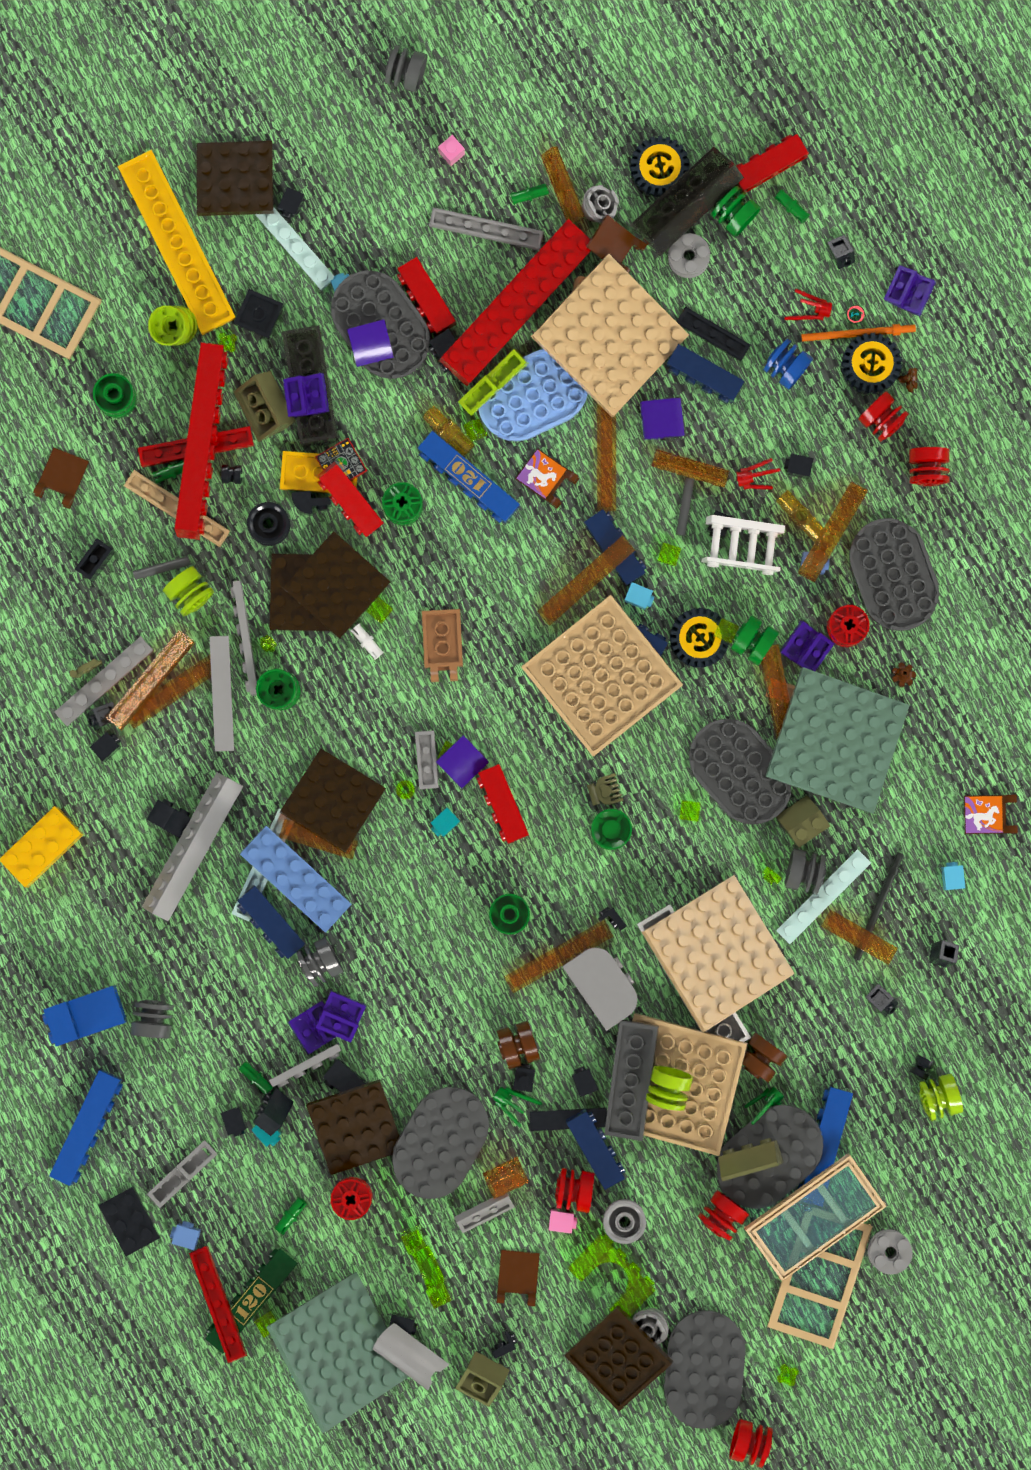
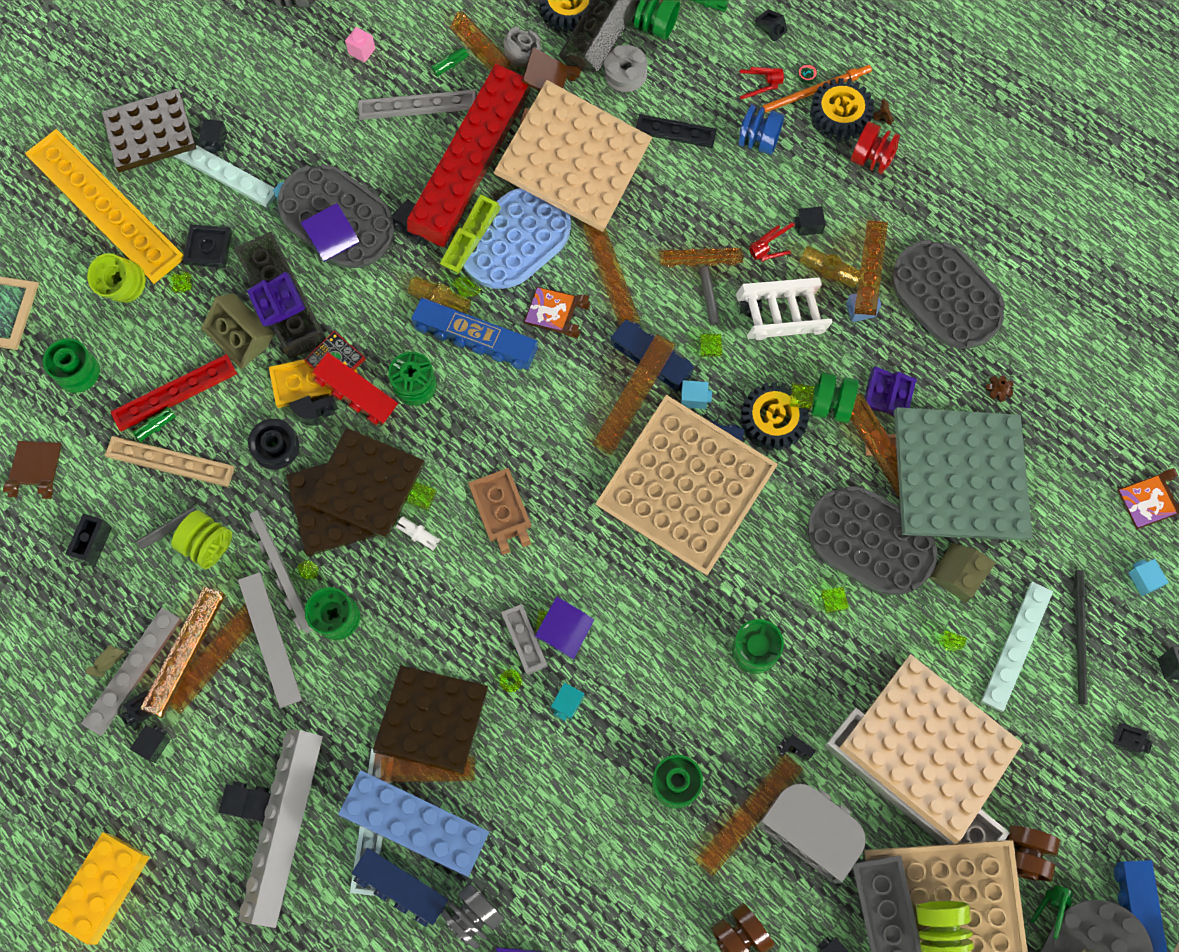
camera: 20 degrees left, 15 degrees down
red brick [175,342,228,540] -> none
black wheel [221,464,242,484] -> none
red brick [396,257,456,336] -> none
red brick [476,764,529,844] -> none
olive piece [587,773,623,806] -> none
dark purple slope [640,398,685,440] -> none
dark blue brick [666,344,745,404] -> none
dark grey wheel [785,848,826,895] -> none
clear orange plate [821,910,898,965] -> none
red wheel [826,605,870,648] -> none
dark purple slope [884,265,936,317] -> none
red wheel [909,447,950,486] -> none

